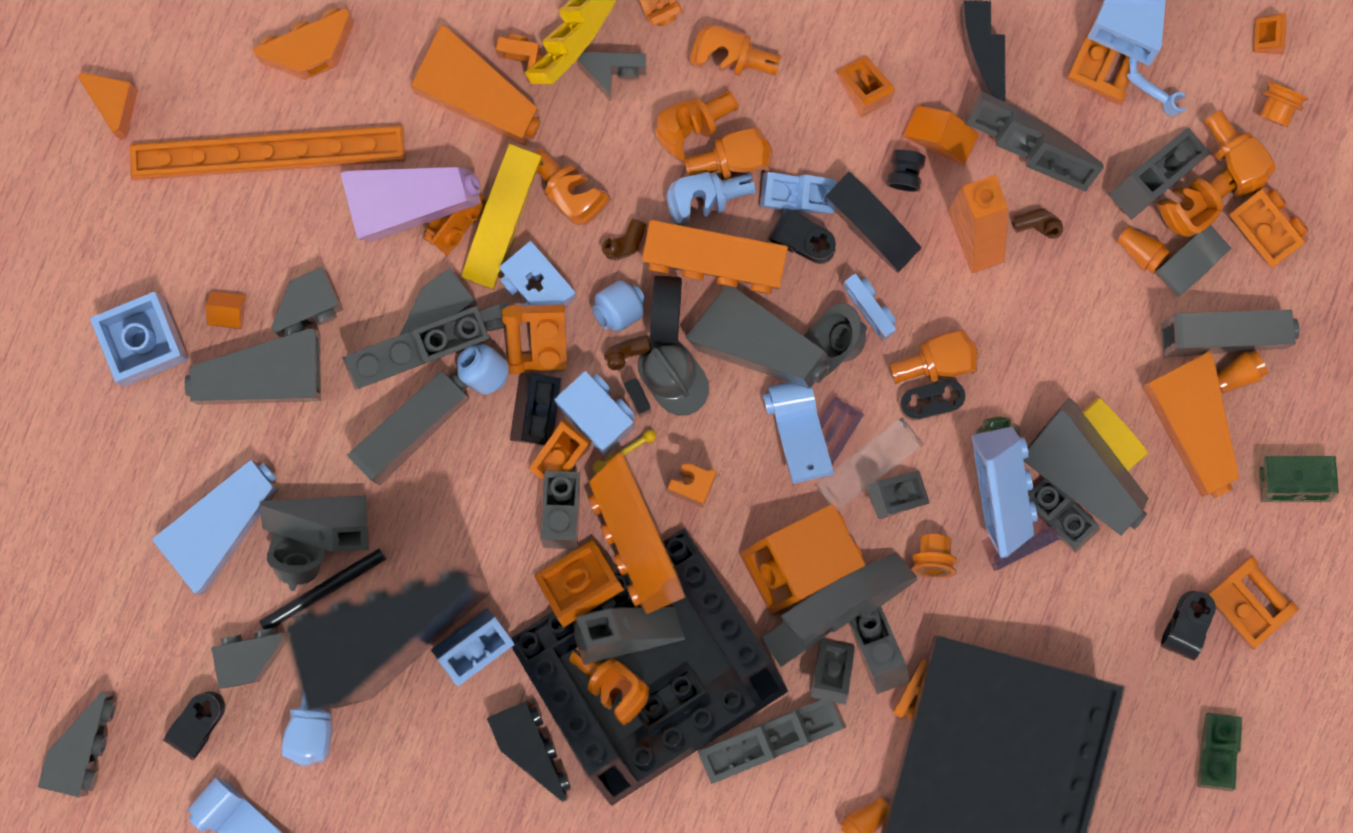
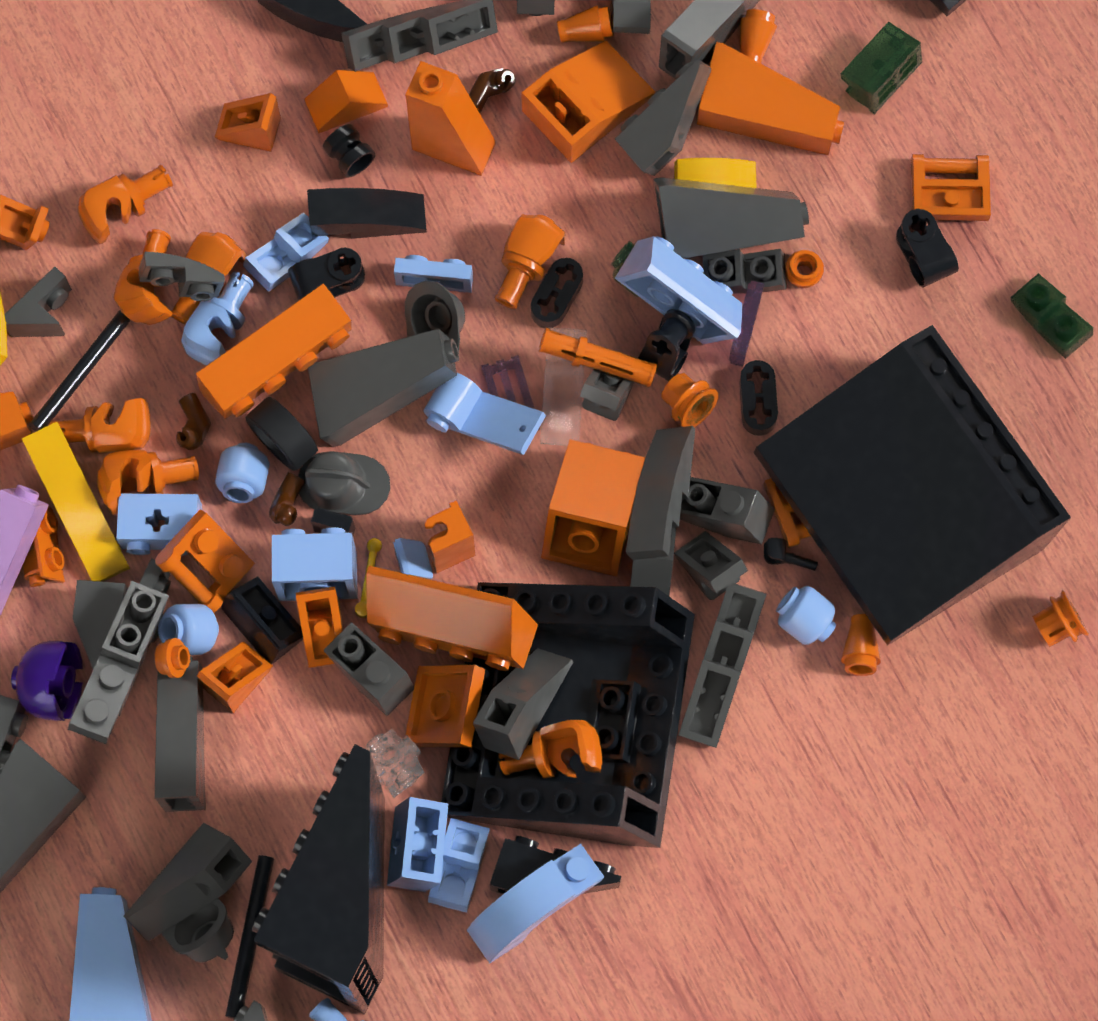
camera: 50 degrees left, 10 degrees down
none -> dark purple cylinder [11,641,83,721]
none -> black bar [29,310,131,432]
none -> orange piece [97,450,199,515]
none -> dark grey slope [139,252,225,301]
none -> orange plate [155,638,190,678]
none -> orange slope [197,641,273,713]
none -> clear brick [365,728,425,798]
none -> light blue slope [393,538,433,580]
none -> light blue slope [428,818,490,913]
none -> light blue arch [467,844,604,964]
none -> orange slope [521,41,656,163]
none -> orange pin [538,328,657,388]
none -> dark grey slope [615,60,711,176]
none -> black piece [638,309,695,381]
none -> black beam [739,360,778,436]
none -> black hand [764,538,818,571]
none -> light blue head [776,586,836,645]
none -> orange plate [785,250,824,288]

